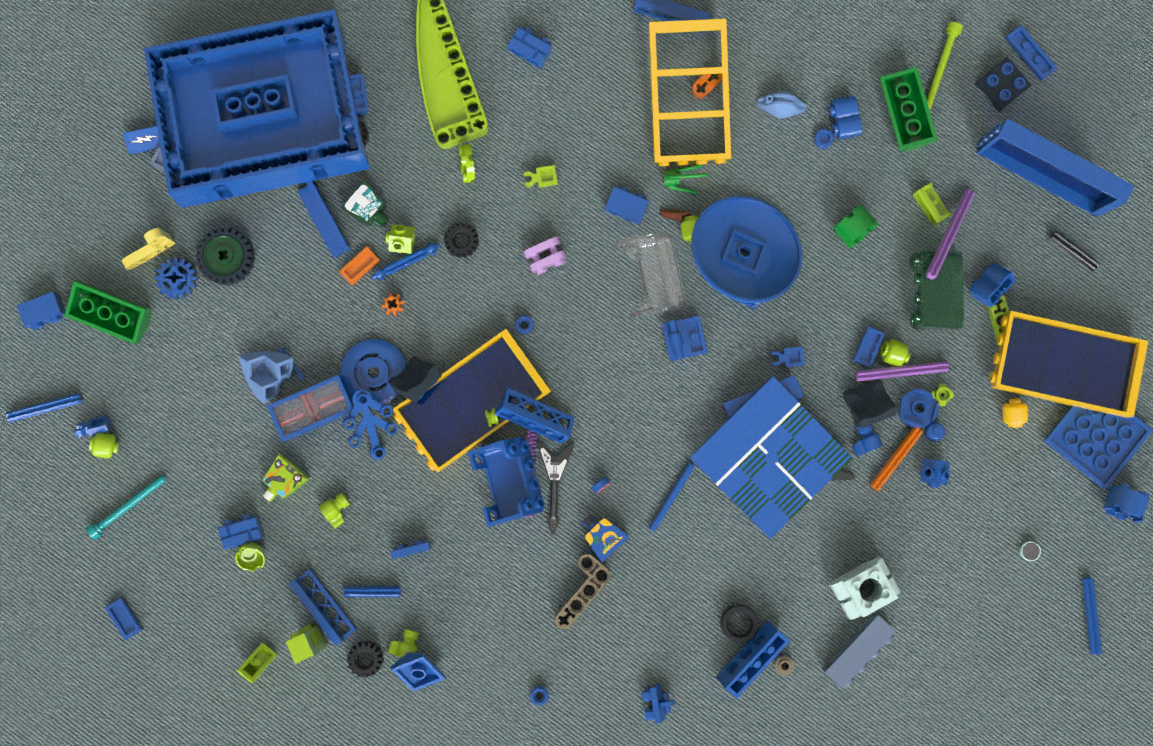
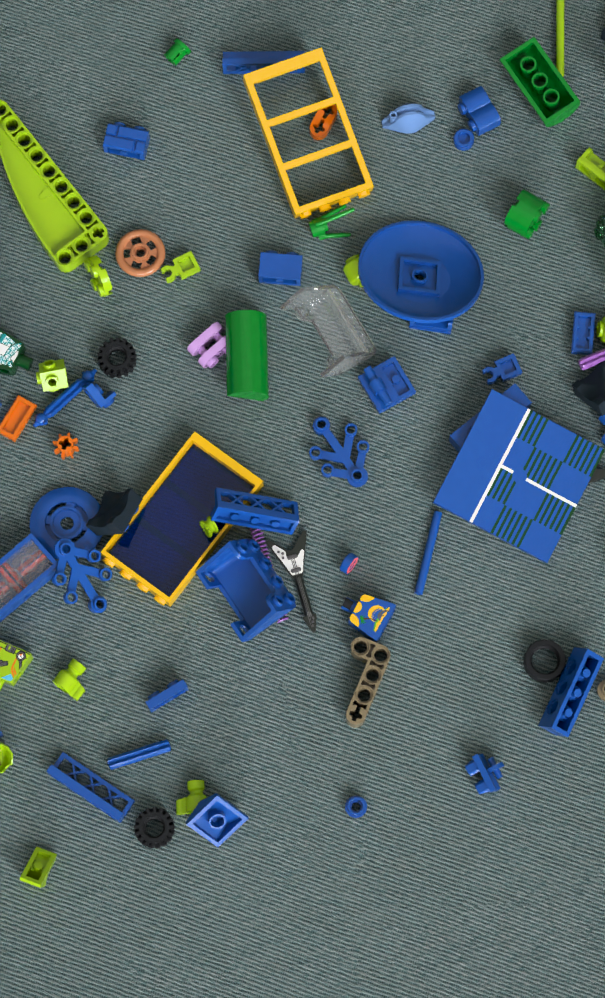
camera: 15 degrees left, 10 degrees down
lime brick [286,624,328,664] -> none
blue plate [515,315,534,334] -> none
copper bar [660,208,691,222] -> none
none -> blue bracket [81,382,117,408]
none -> nougat plate [115,229,165,277]
none -> green brick [225,310,269,401]
none -> blue plant [309,417,369,487]

